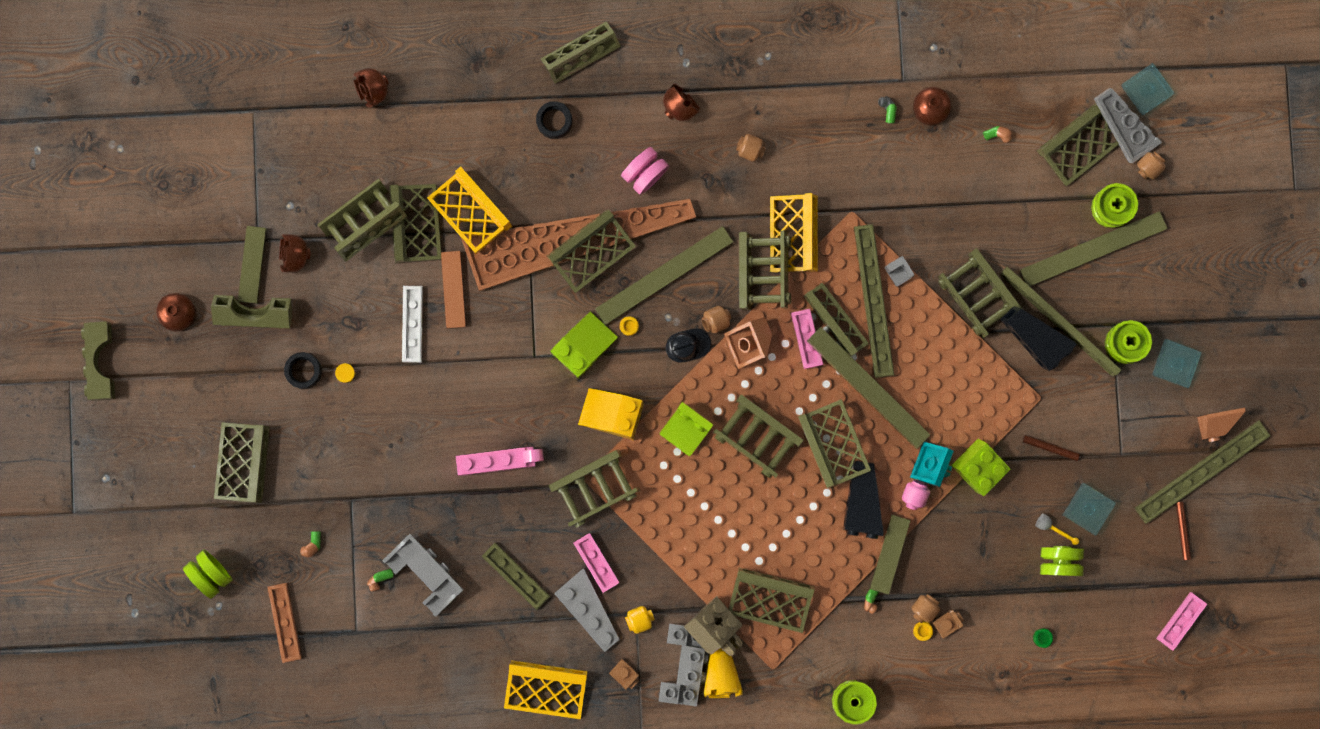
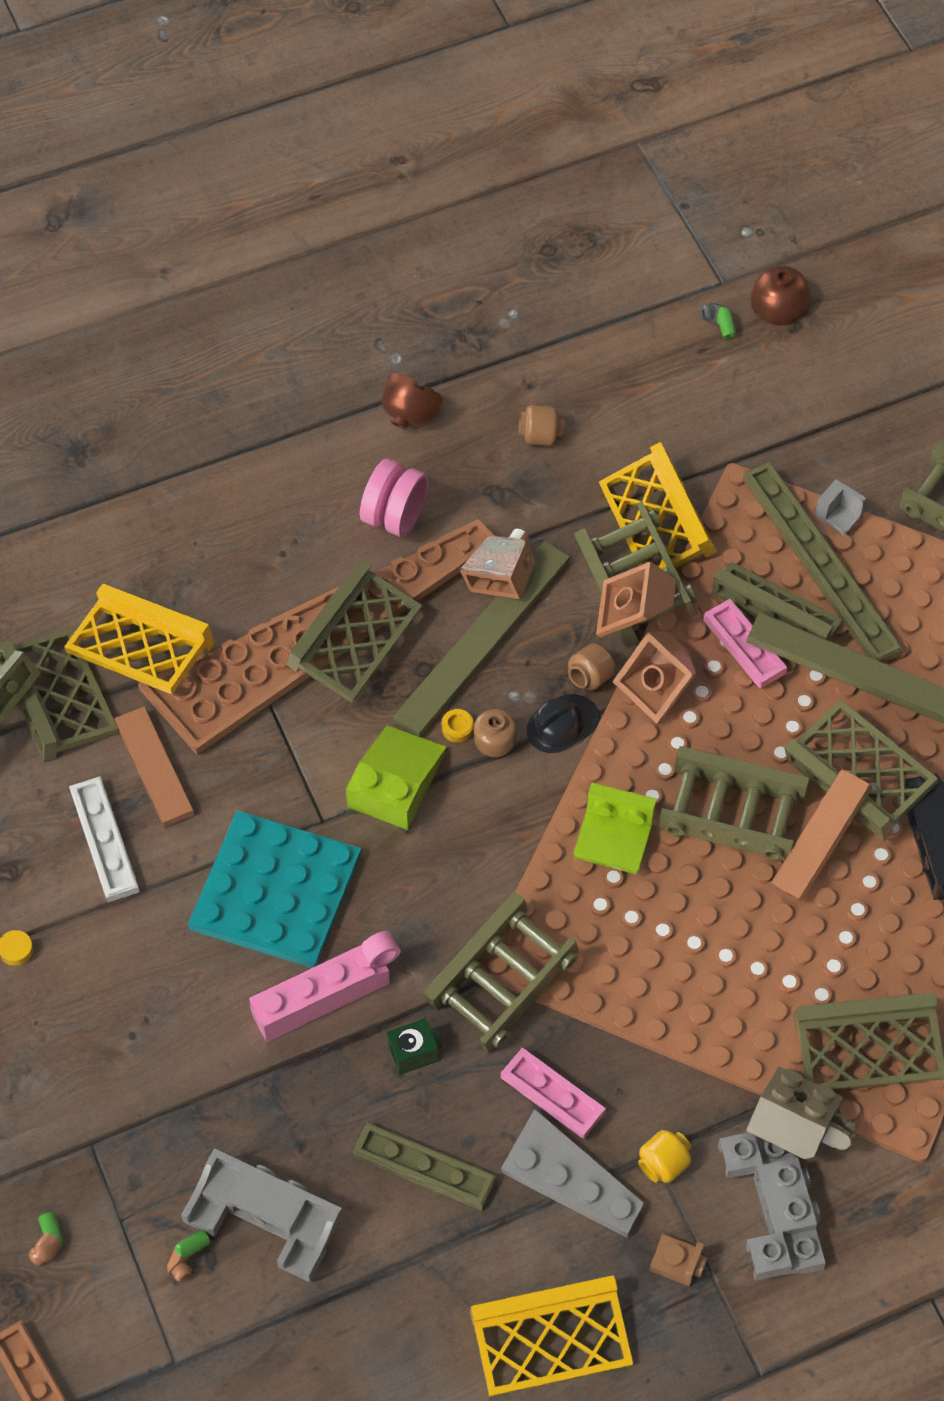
camera: 15 degrees left, 25 degrees down
black tyre [536,101,572,139] -> none
olive fence [541,22,621,84] -> none
yellow slope [578,388,644,440] -> none
yellow cone [704,648,743,698] -> none
arm [983,126,1012,143] -> none
none -> teal plate [188,810,362,968]
none -> dark green brick [387,1018,442,1075]
none -> nougat torso [460,529,535,599]
none -> medium nougat head [474,709,516,757]
none -> nougat slope [596,561,676,638]
none -> nougat tile [771,769,872,902]

